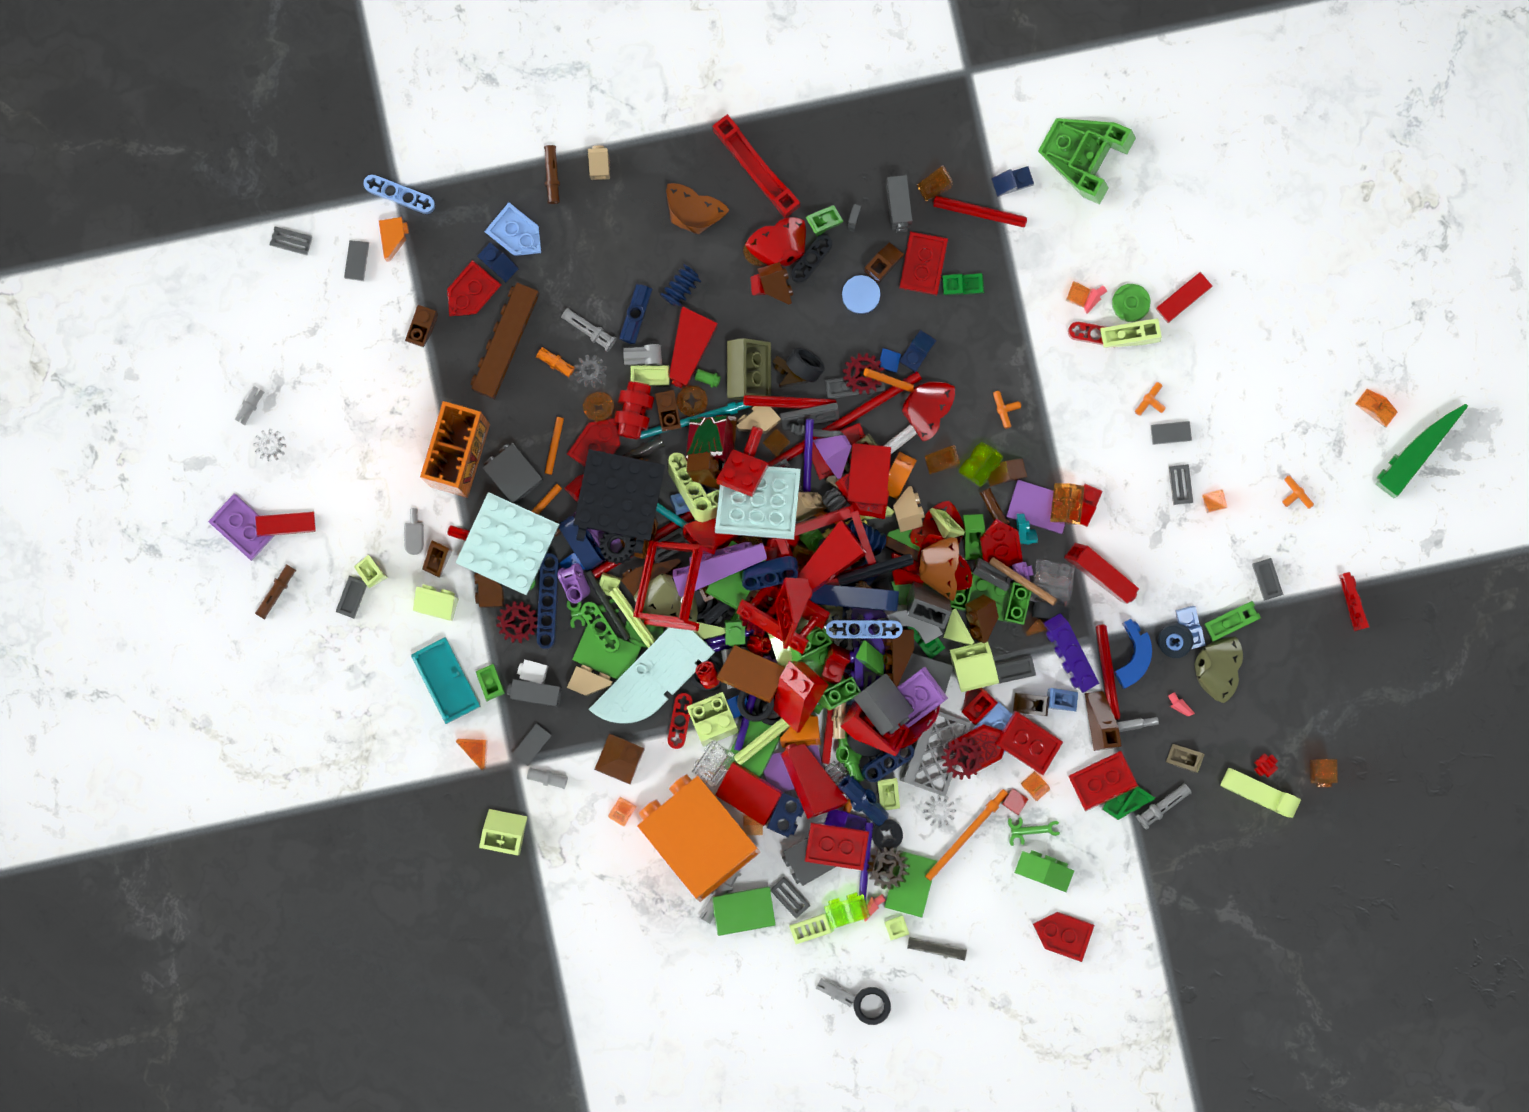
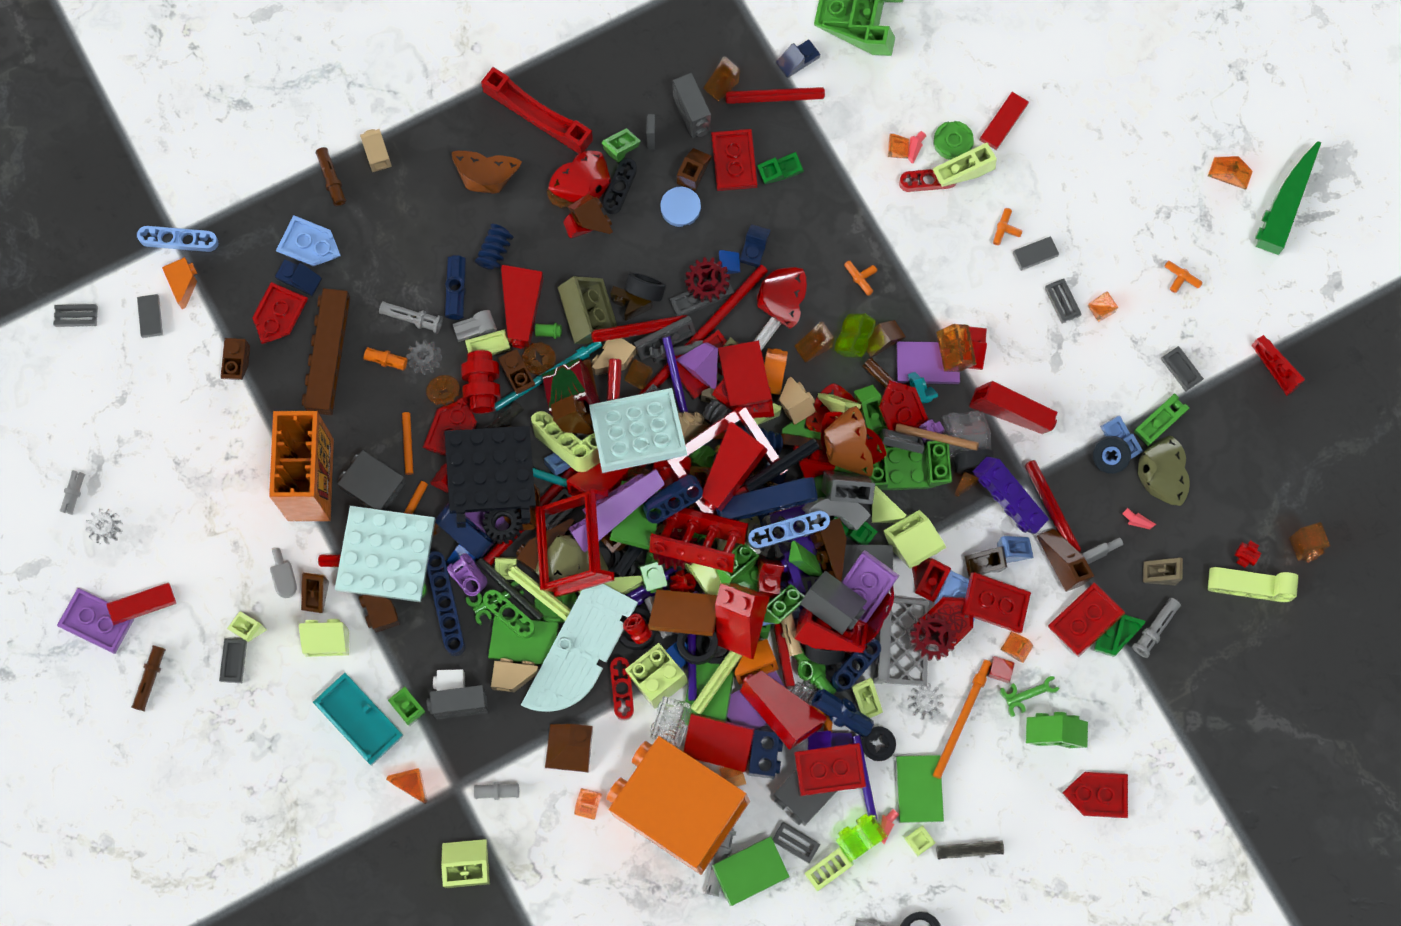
camera: 20 degrees left, 10 degrees down
dark red gear [496,601,538,644] -> none
dark grey tile [512,723,552,766] -> none
red plate [717,449,768,497] -> none
red slope [774,578,812,649] -> none
orange bar [864,368,914,392] -> none
dark brown gear [867,847,910,890] -> none
reddish brown slope [965,594,999,643] -> none
dark grey tile [995,656,1036,684] -> none
blue arch [1113,619,1152,689] -> none

